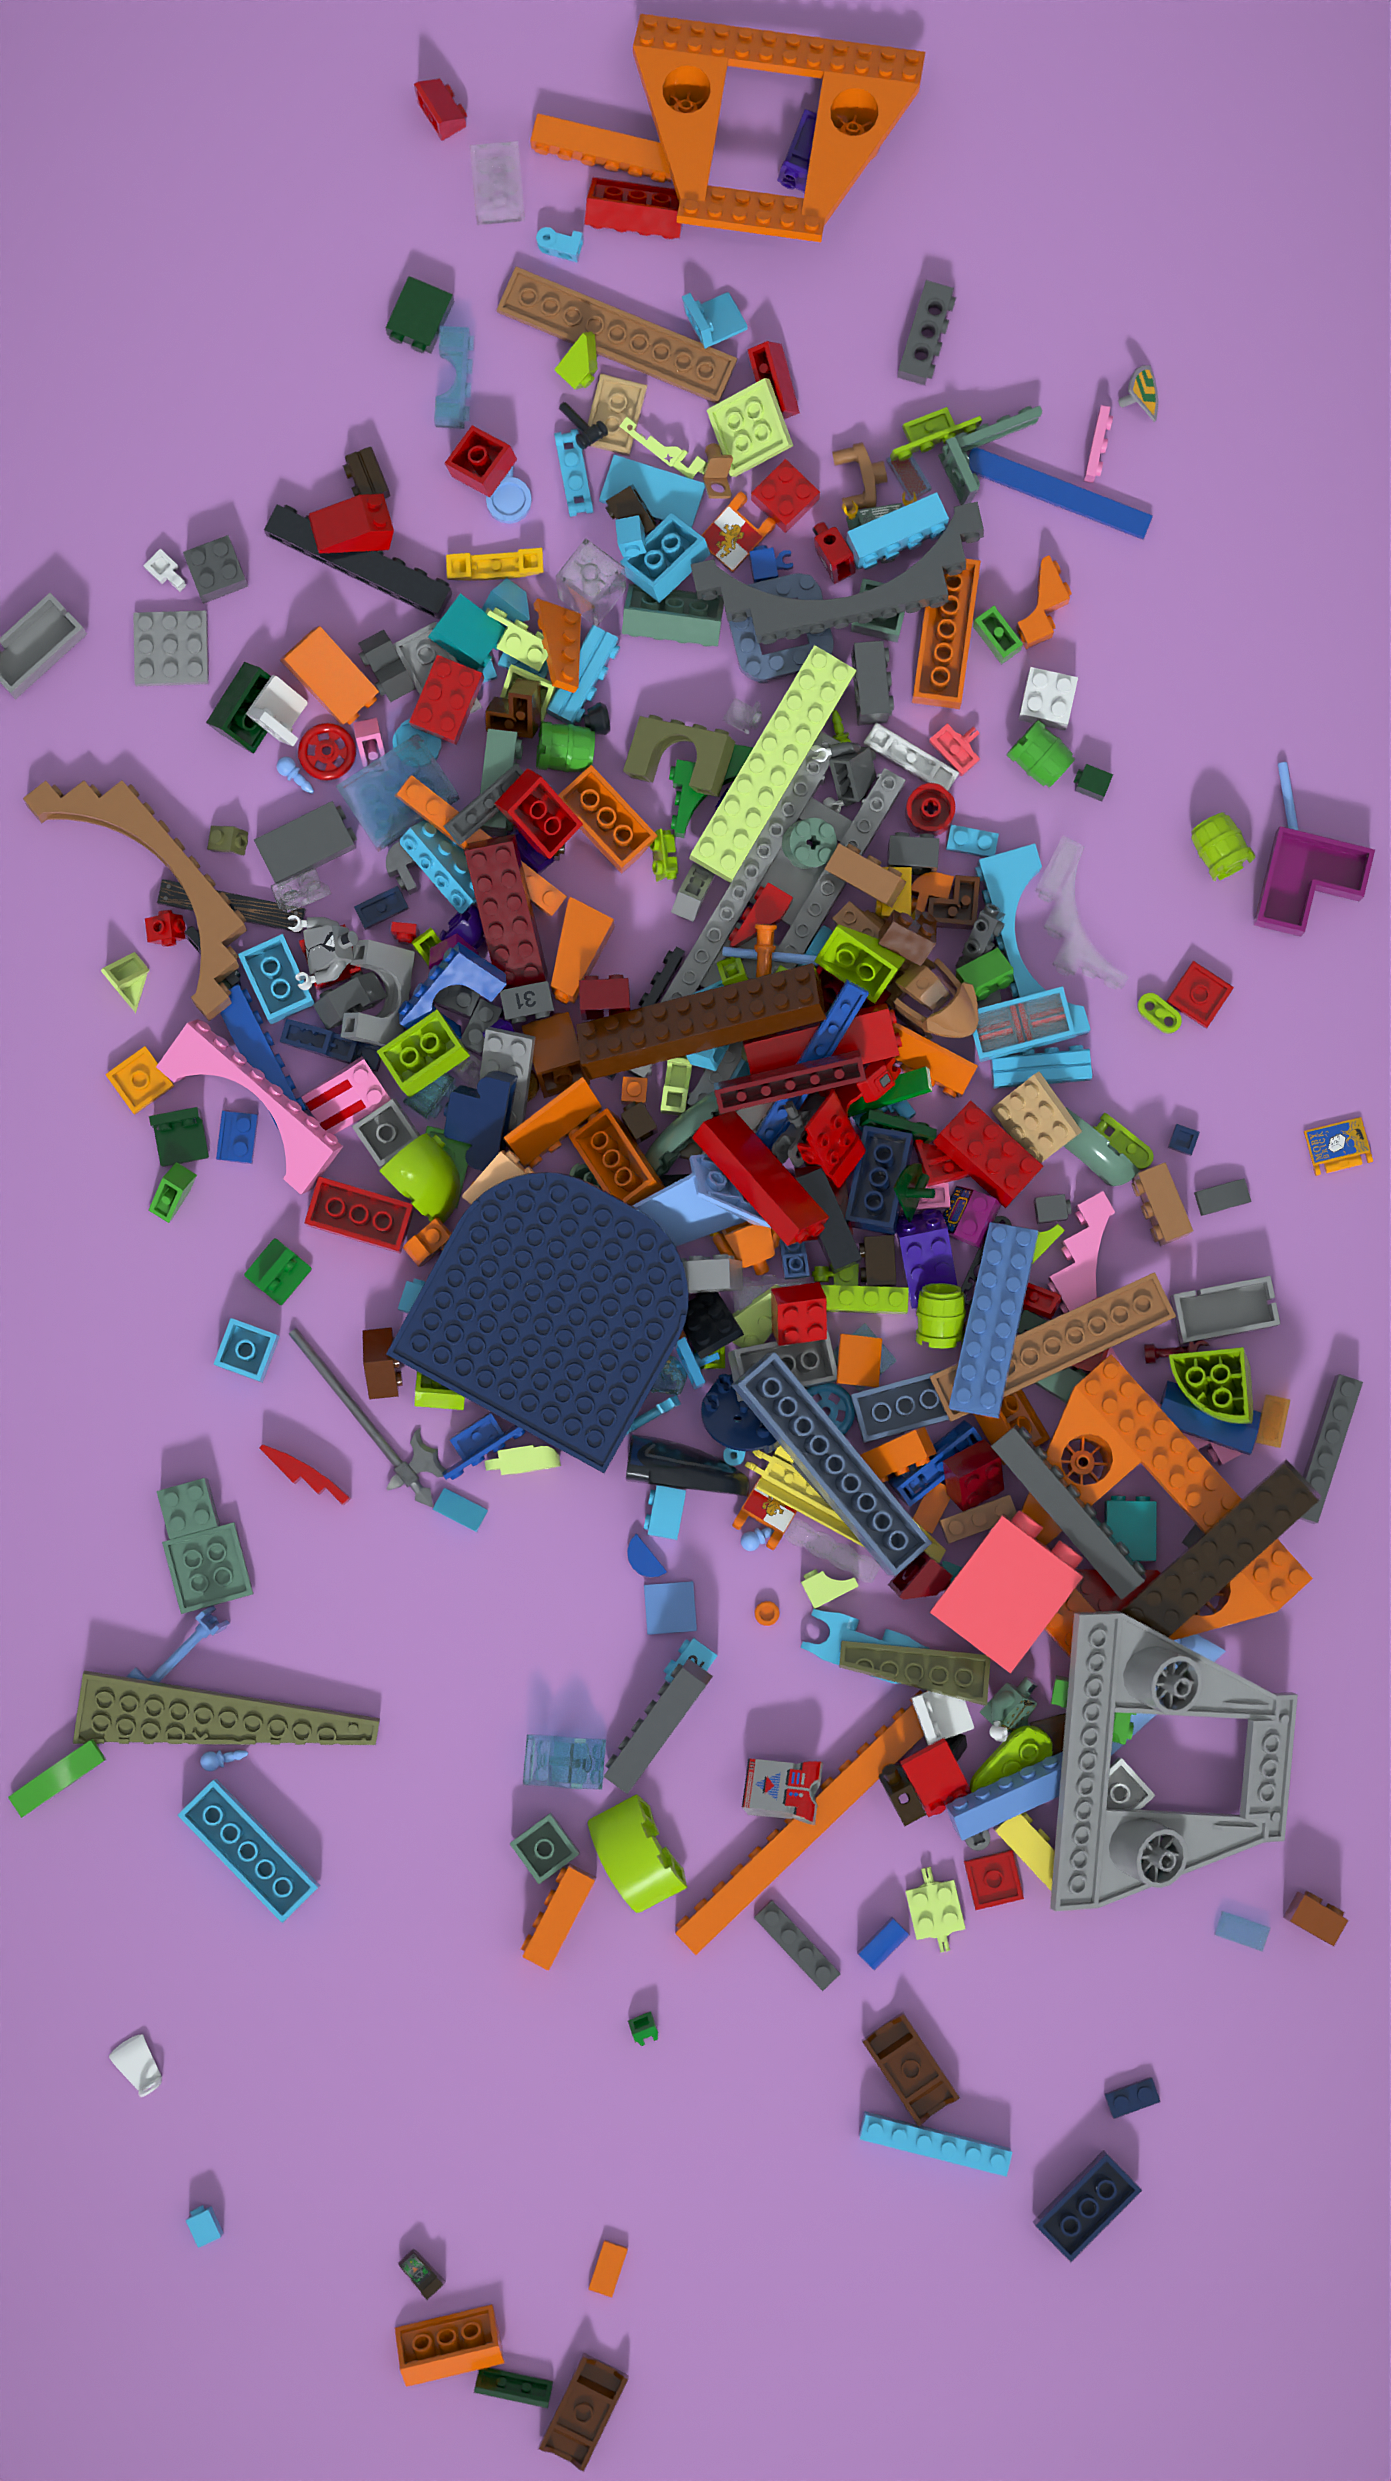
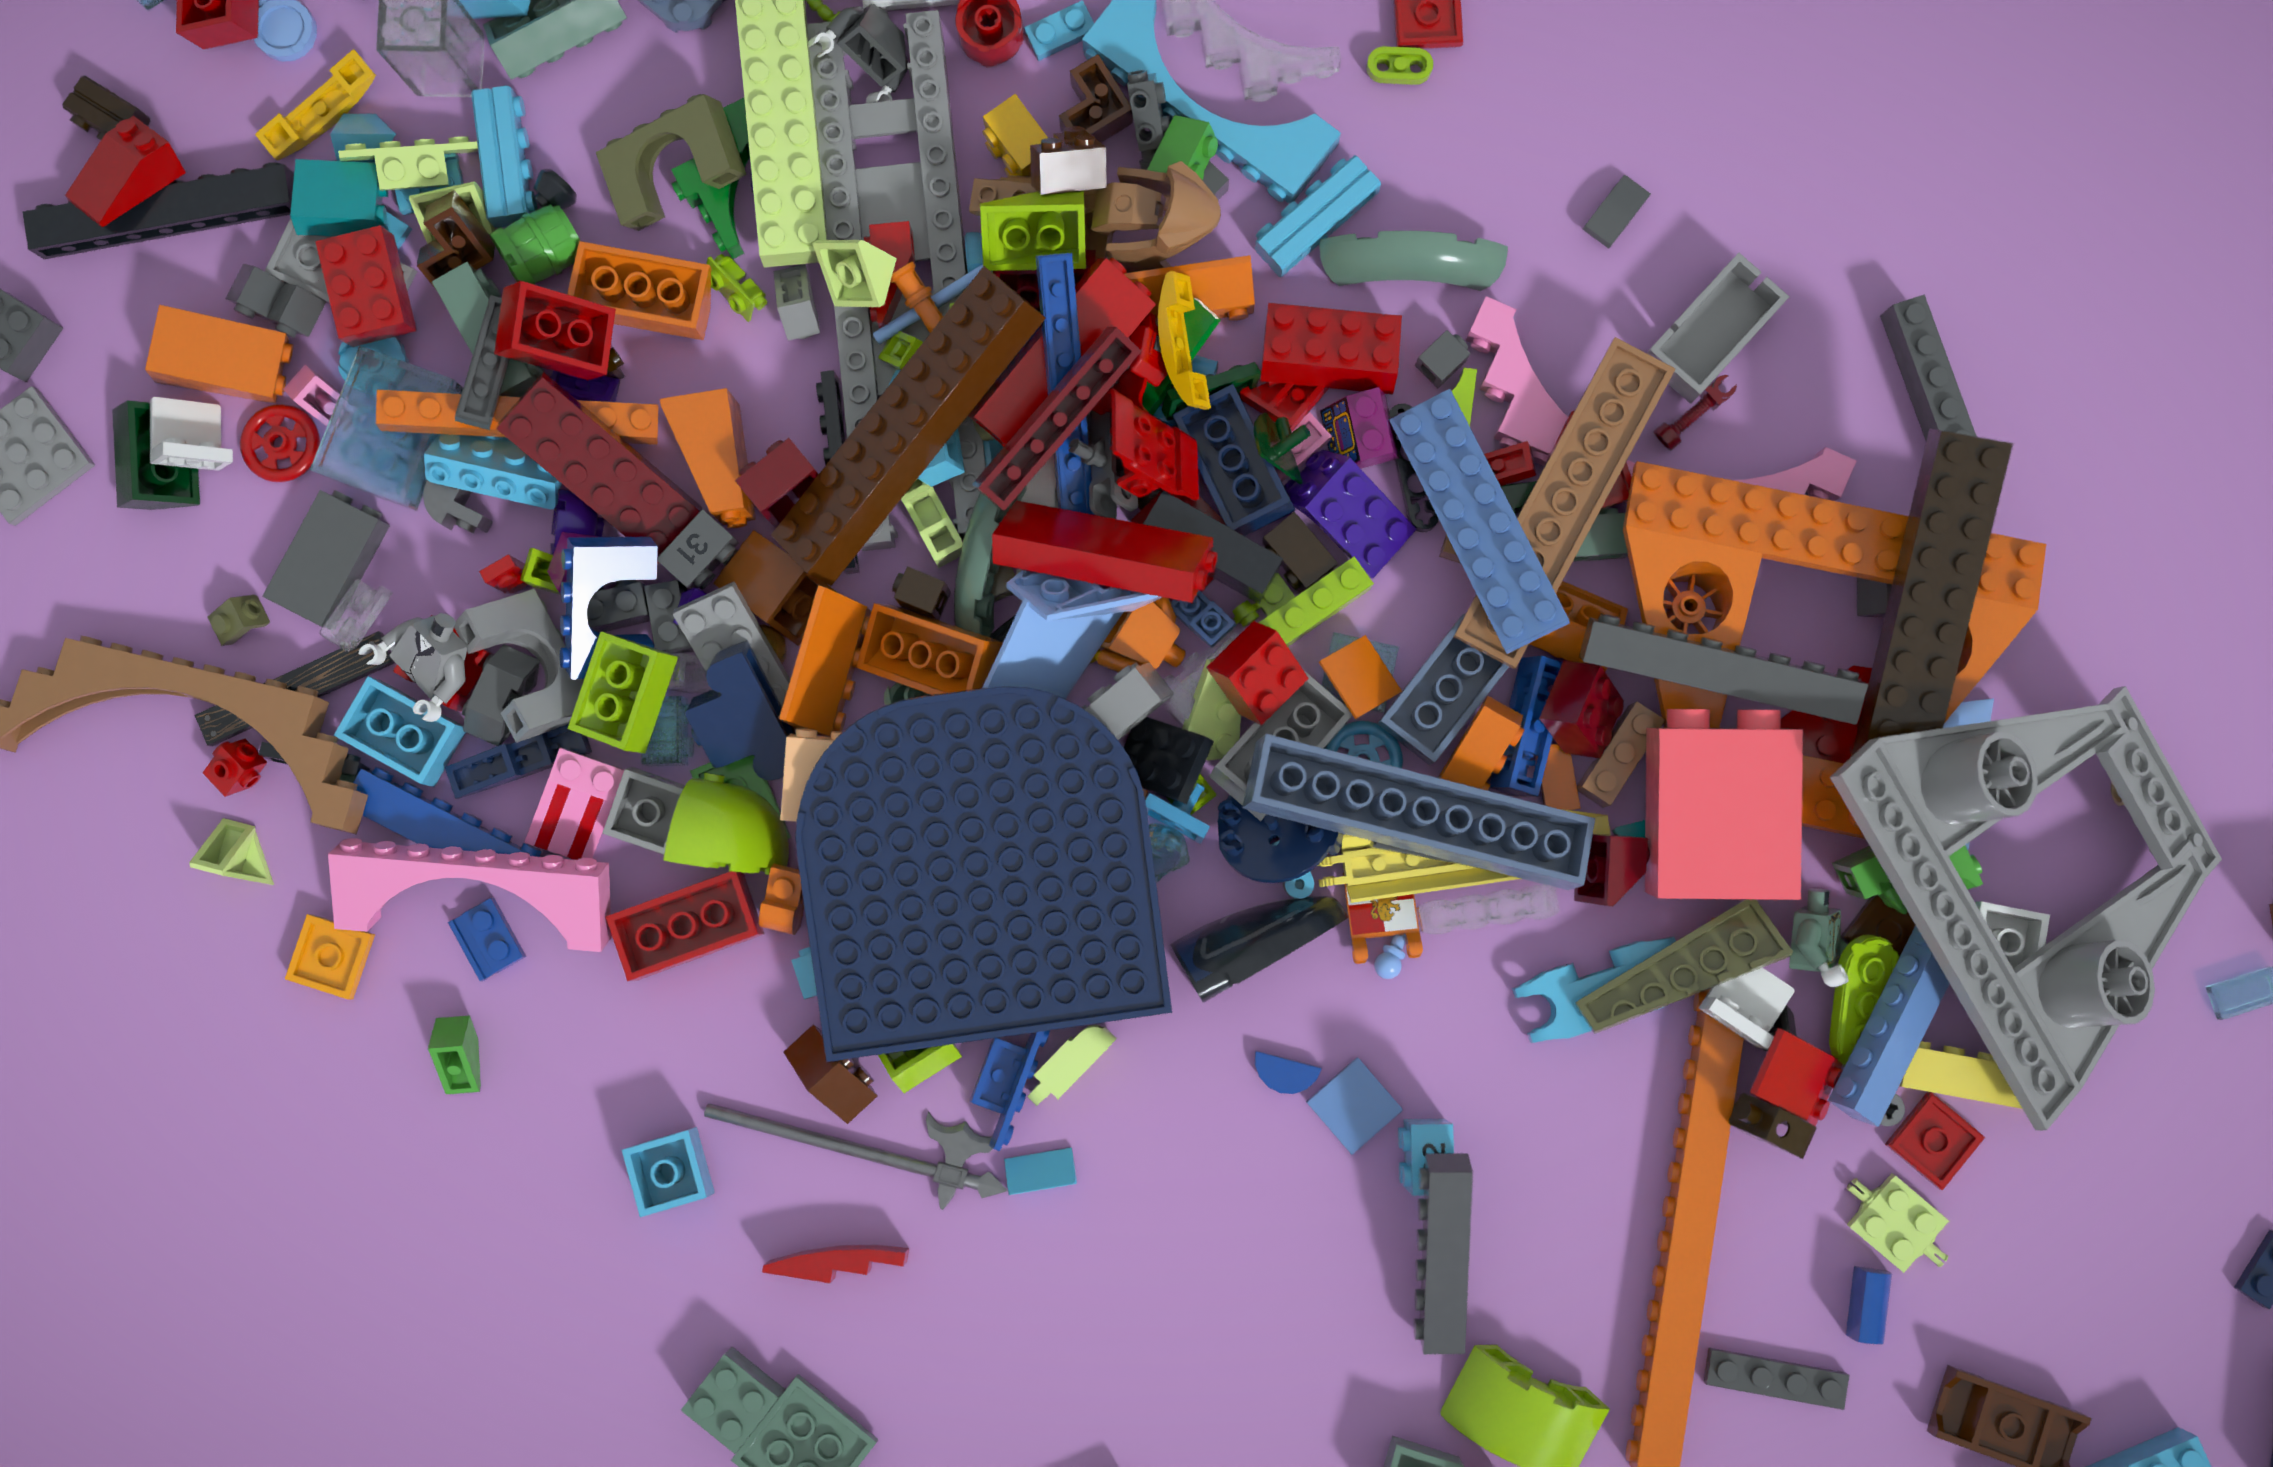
camera: 30 degrees left, 0 degrees up
dark green bracket [149,1107,209,1167] -> none
green bracket [244,1238,312,1306] -> none
light blue bar [276,757,314,794] -> none
dark blue plate [354,886,409,930] -> none
clear light blue bracket [523,1734,606,1789] -> none
orange wing [533,598,581,693] -> none
orange brick [621,1076,648,1106] -> none
medium azure bar [626,1395,681,1435] -> none
medium azure brick [644,1485,686,1540] -> none
clear bracket [723,698,763,734] -> none
piece [742,1758,823,1825] -> none
orange tile [755,1601,779,1626] -> none
sand green brick [782,818,837,869] -> none
yellowish green arch [801,1569,859,1609] -> none
medium nougat brick [825,843,906,908] -> none
dark grey brick [887,832,939,875] -> none
orange brick [911,872,954,913] -> none
lime piece [916,1283,966,1348] -> none
clear brick [973,986,1076,1062] -> none
tan plate [991,1071,1082,1163] -> none
lime plate [1093,1113,1154,1170] -> none
teal brick [1104,1496,1157,1561] -> none
medium nougat brick [1131,1162,1193,1246] -> none
blue slope [1160,1380,1261,1456] -> none
dark blue plate [1168,1124,1200,1156] -> none
lime brick [1169,1347,1253,1424] -> none
clear yellow plate [1255,1394,1290,1448] -> none
piece [1304,1117,1373,1176] -> none
none -> yellowish green slope [812,240,897,307]
none -> yellow slope [1158,271,1211,410]

